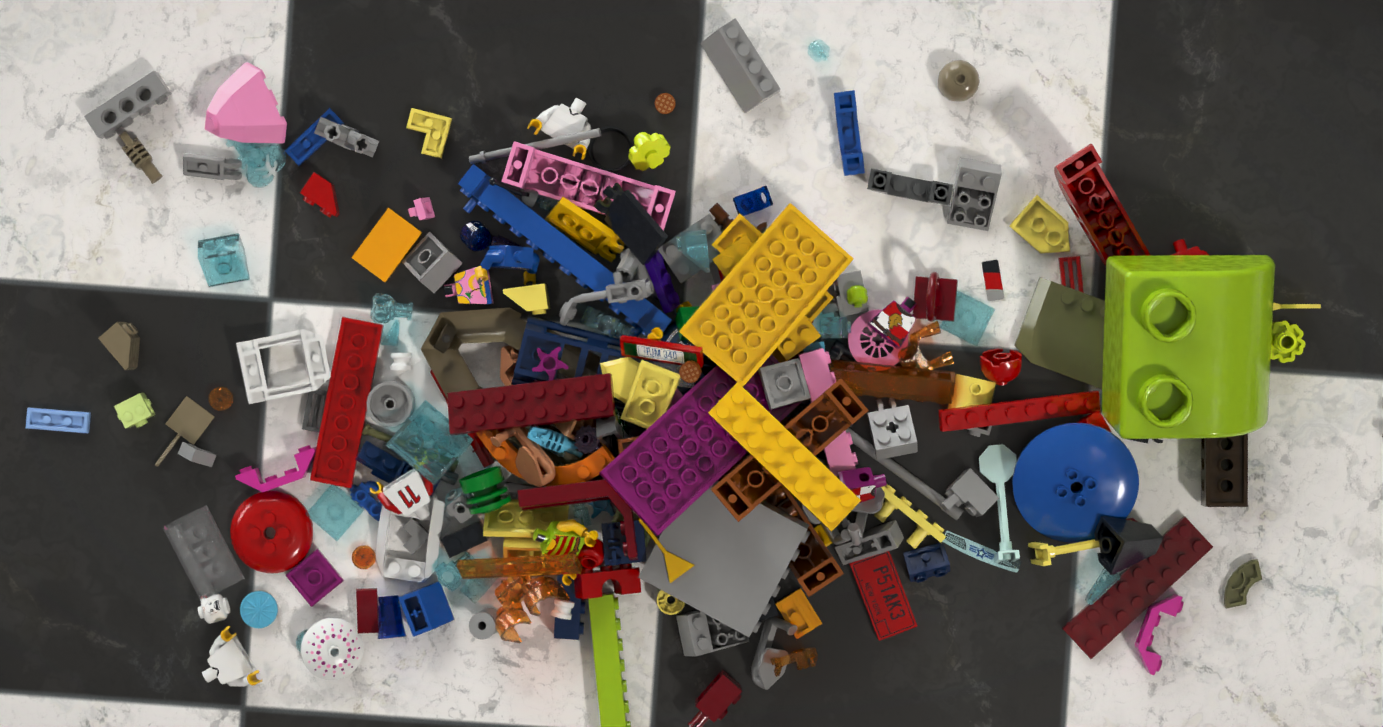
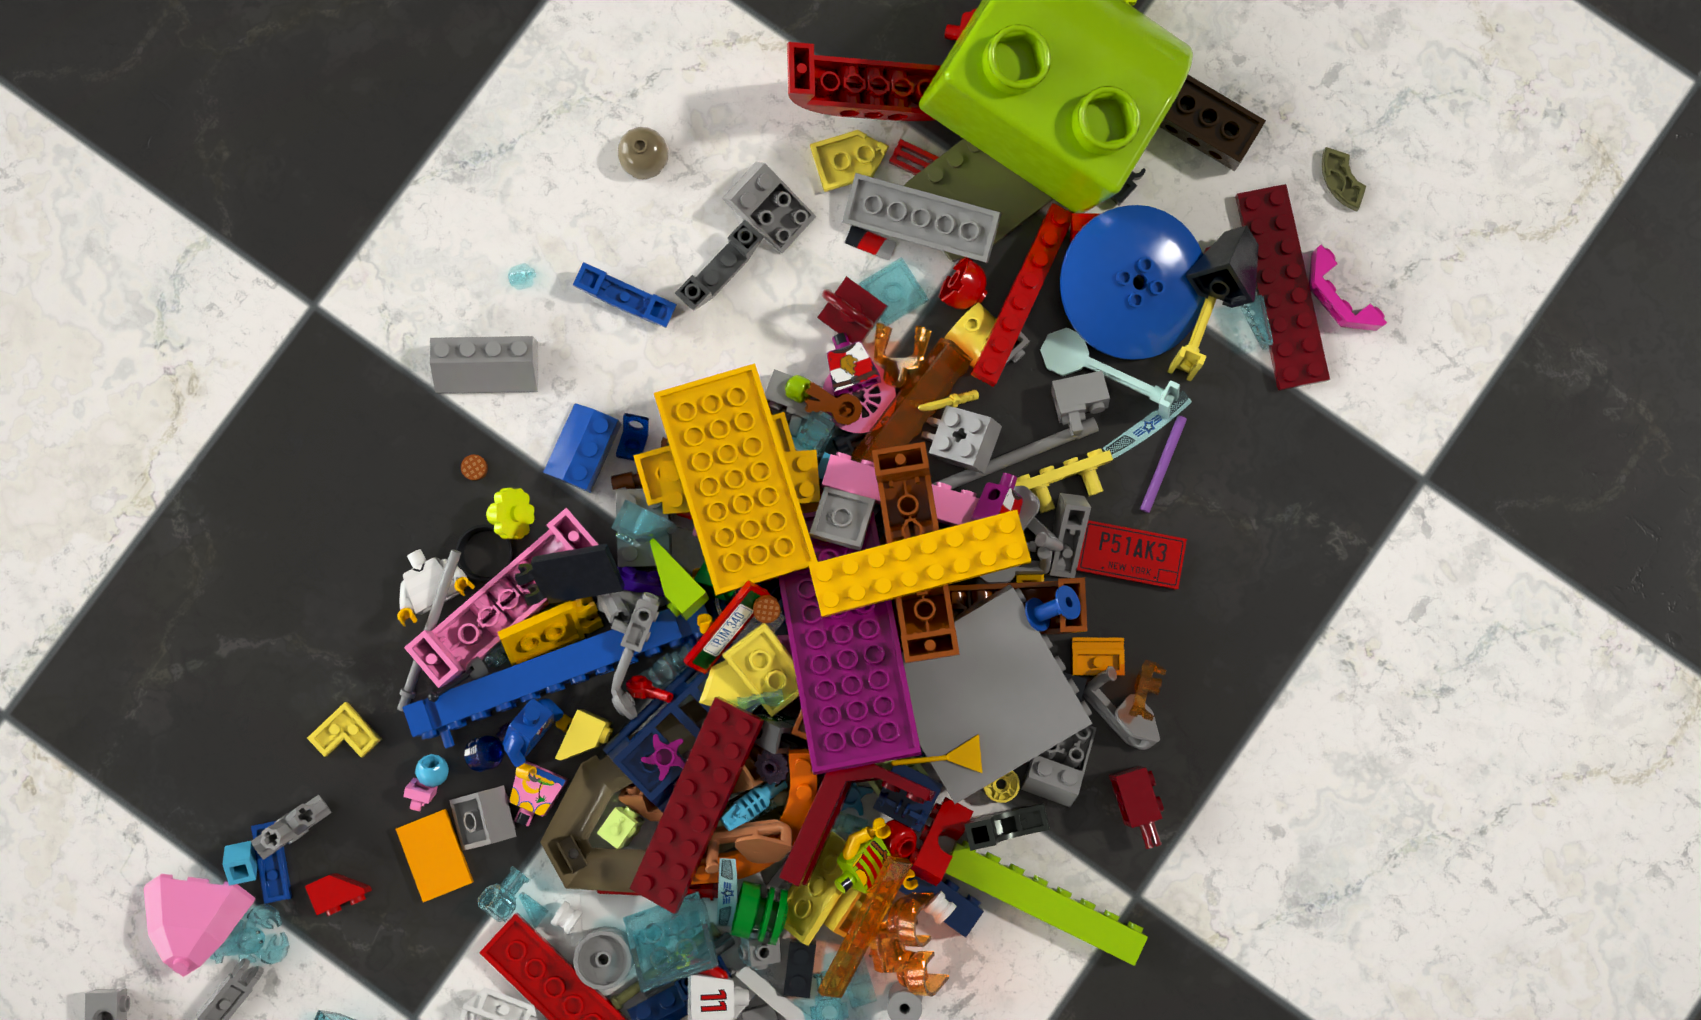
camera: 55 degrees left, 5 degrees down
dark blue bracket [903,542,950,583] -> none
none -> medium azure brick [222,841,258,886]
none -> medium azure piece [415,754,449,787]
none -> blue slope [543,403,622,493]
none -> yellowish green head [597,806,645,849]
none -> red plate [626,675,673,703]
none -> lime slope [649,538,709,621]
none -> clear light blue sticker [717,858,737,927]
none -> clear light blue piece [737,689,784,713]
none -> dark orange piece [804,381,862,425]
none -> light grey plate [842,173,1002,263]
none -> light yellow piece [918,390,979,411]
none -> pearl dark grey arch [964,803,1050,851]
none -> blue piece [1025,585,1081,632]
none -> medium lavender piece [1140,415,1187,513]

